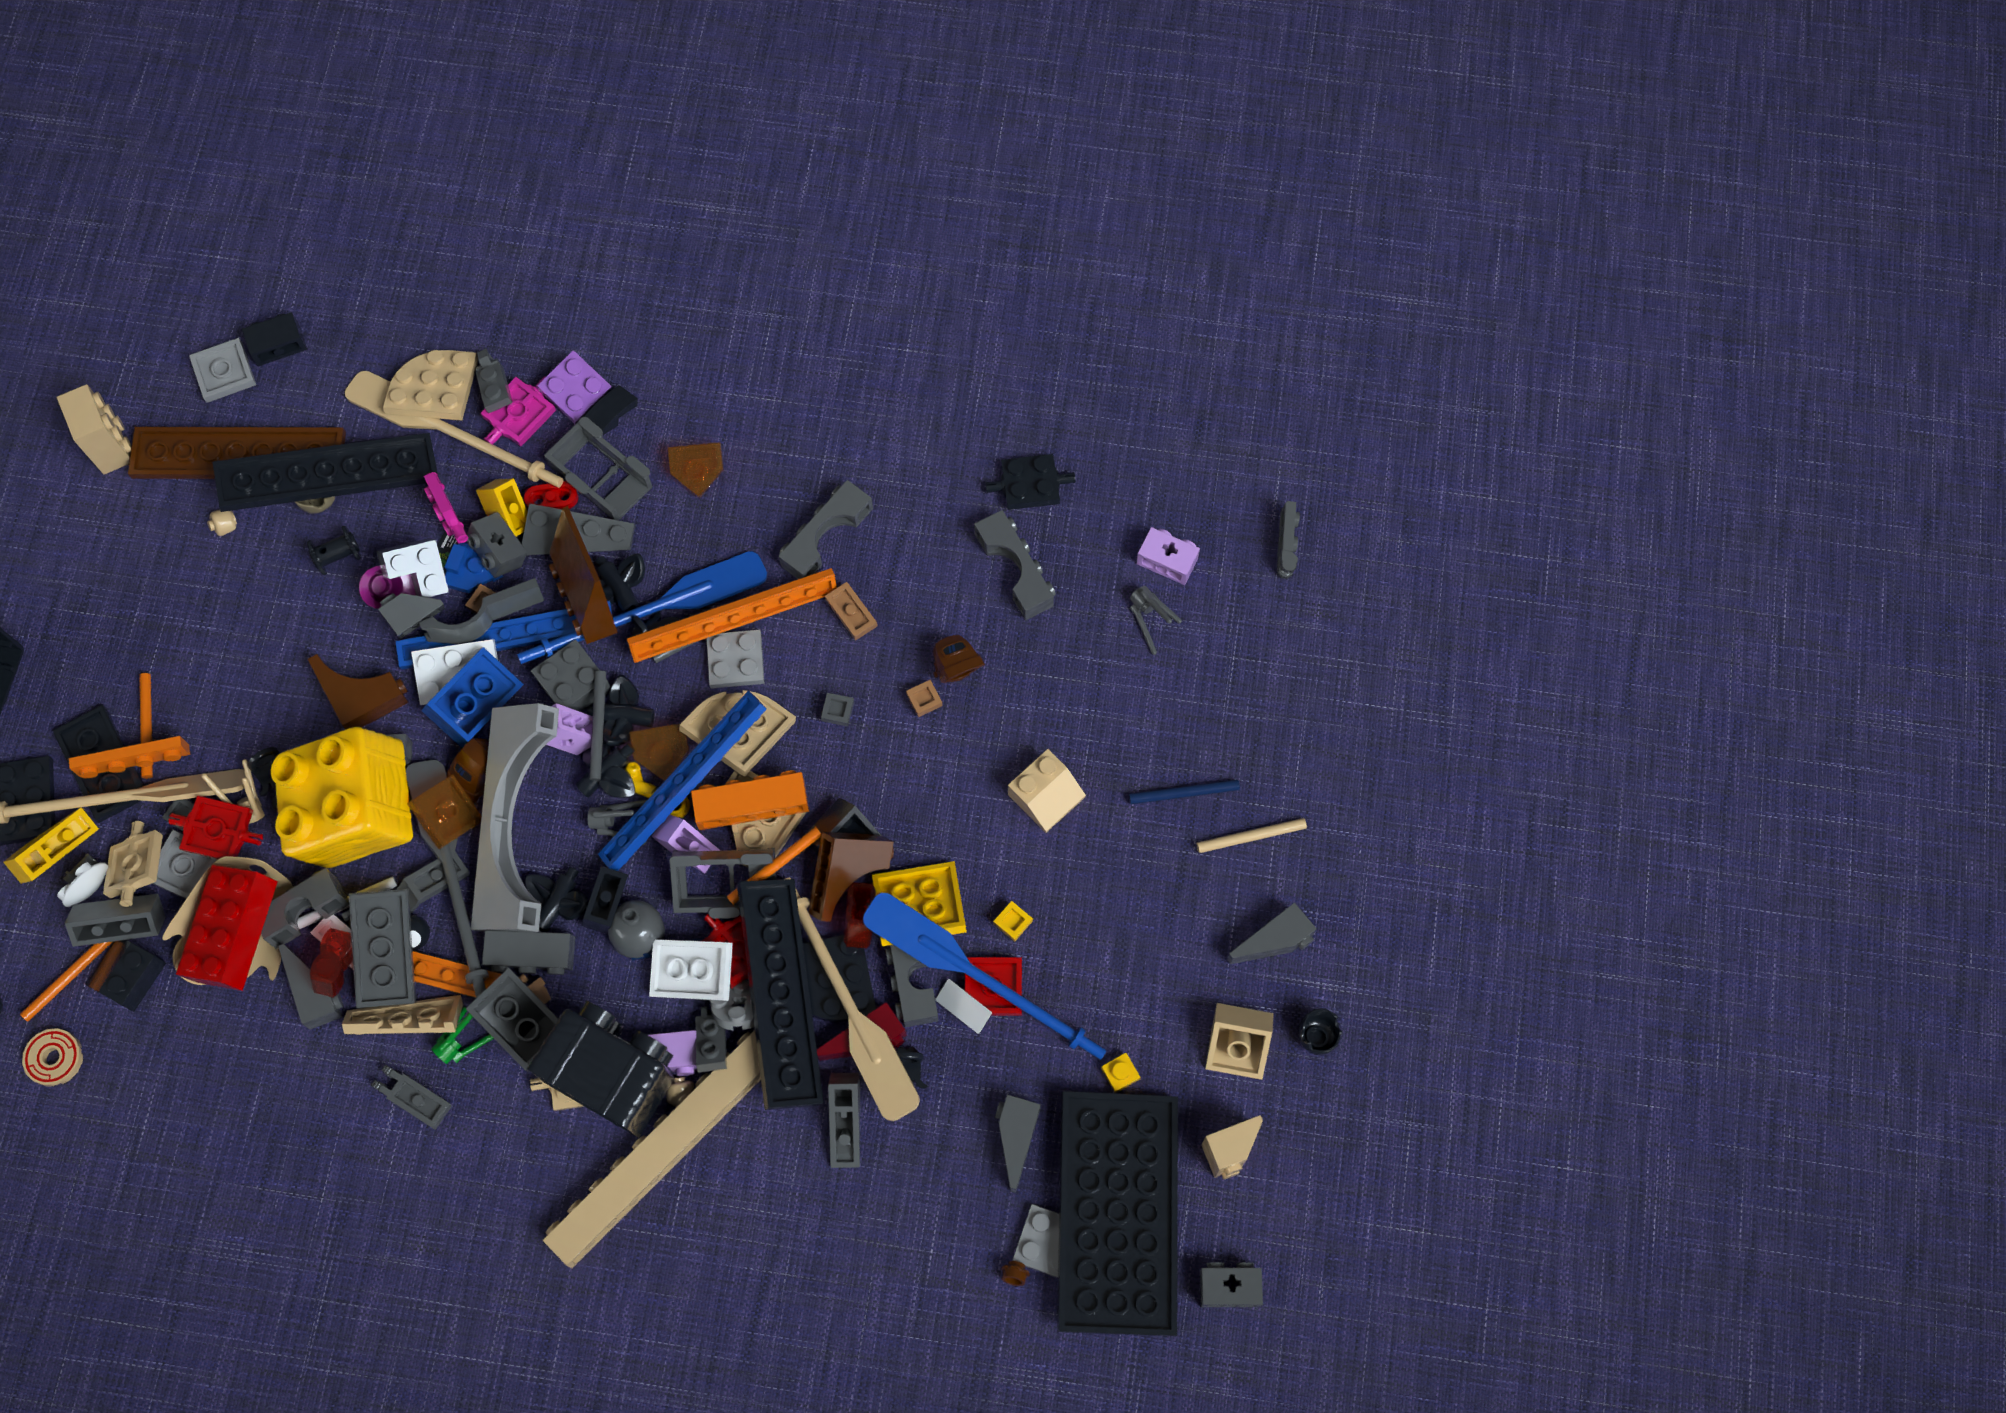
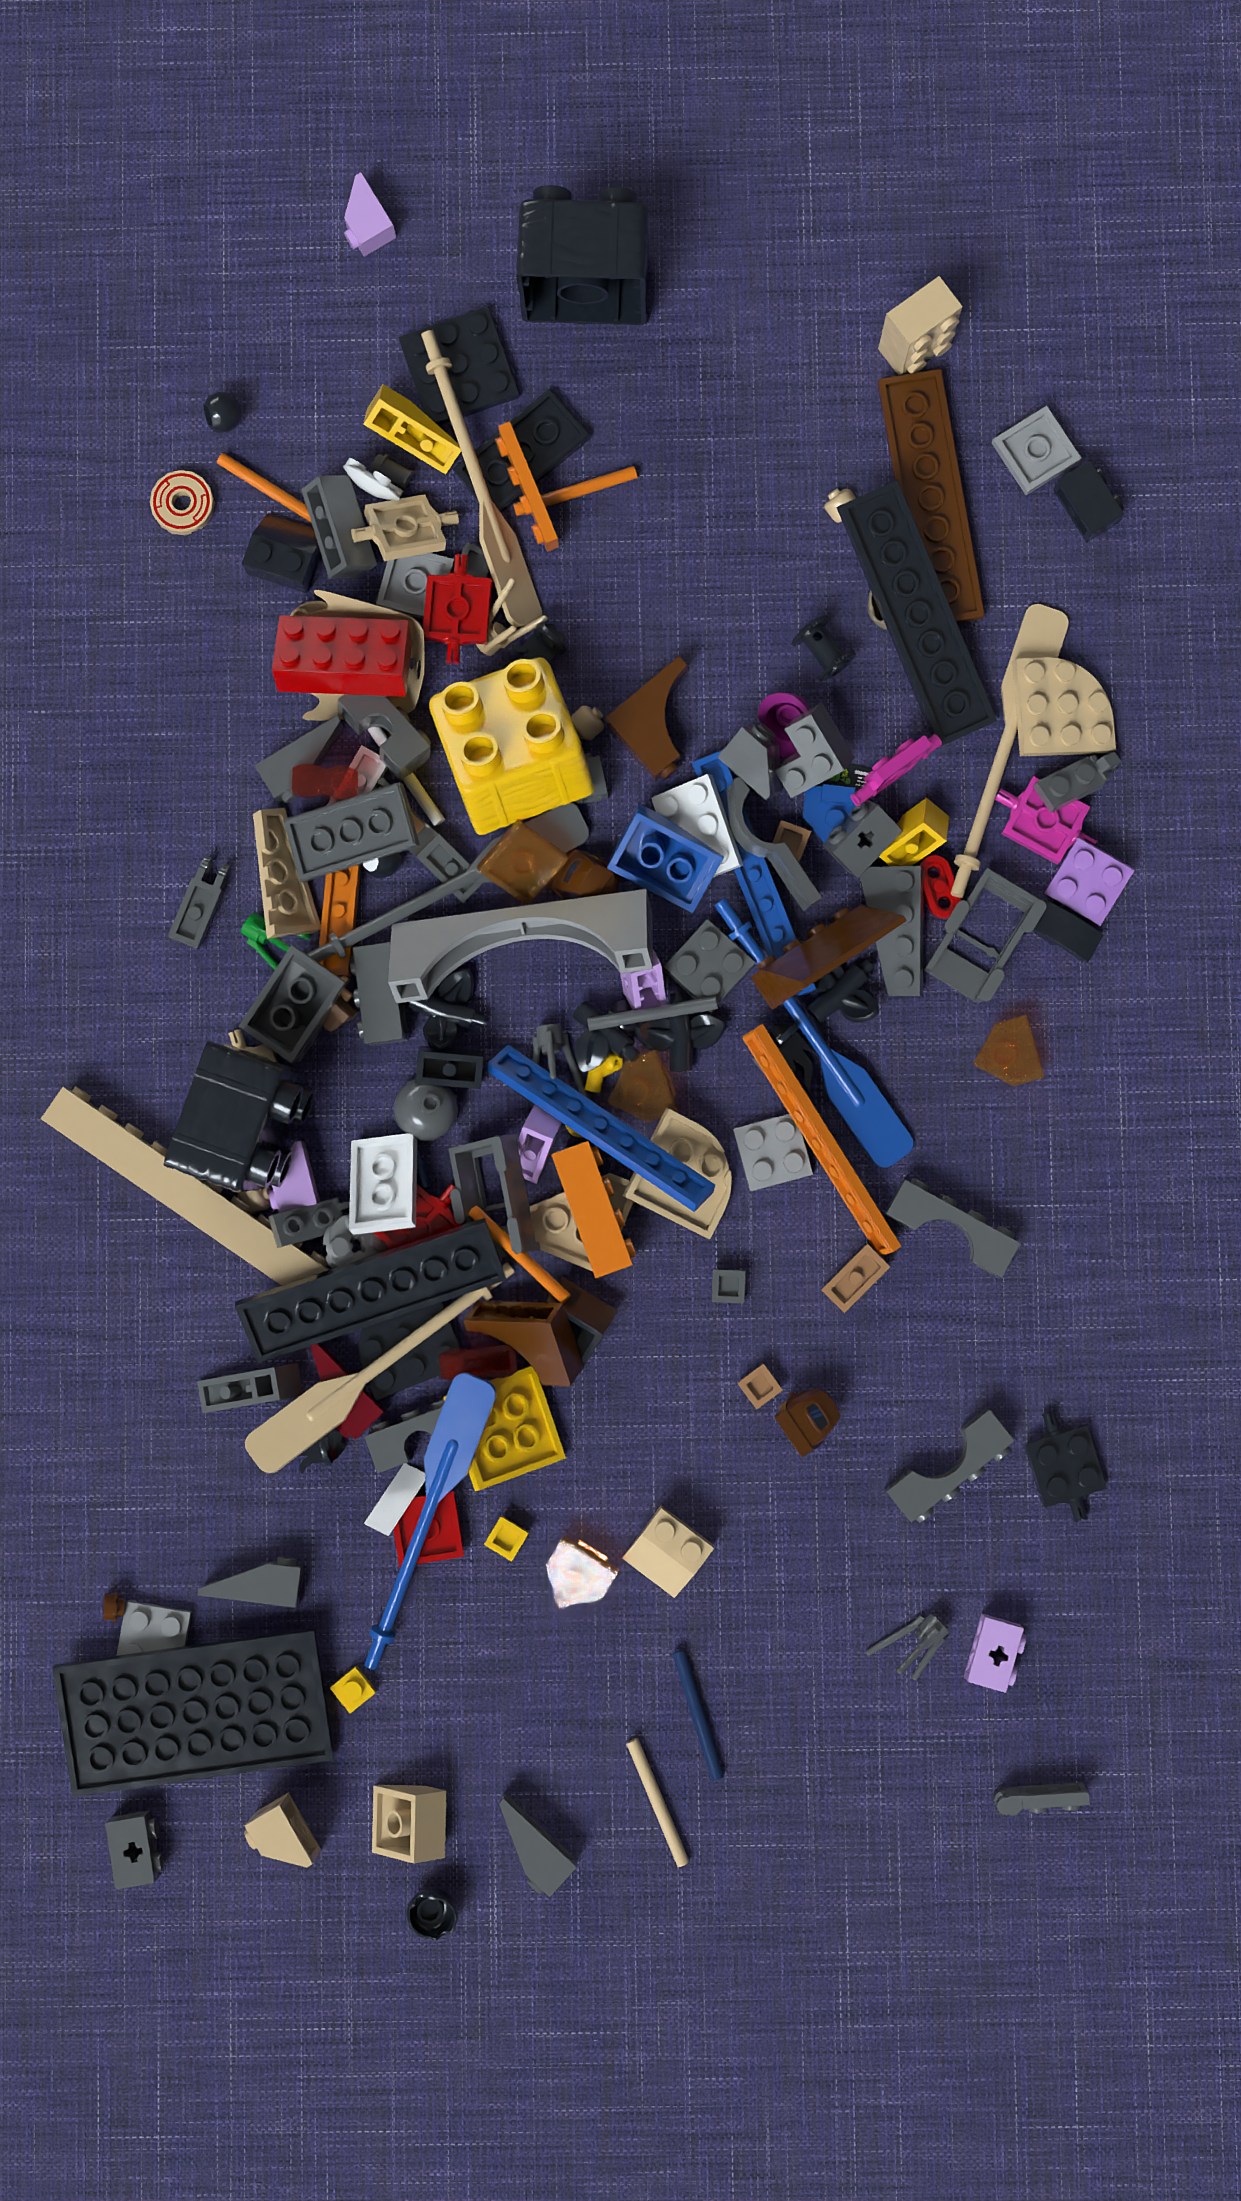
camera: 90 degrees right, 15 degrees up
none -> plate [545,1535,620,1609]

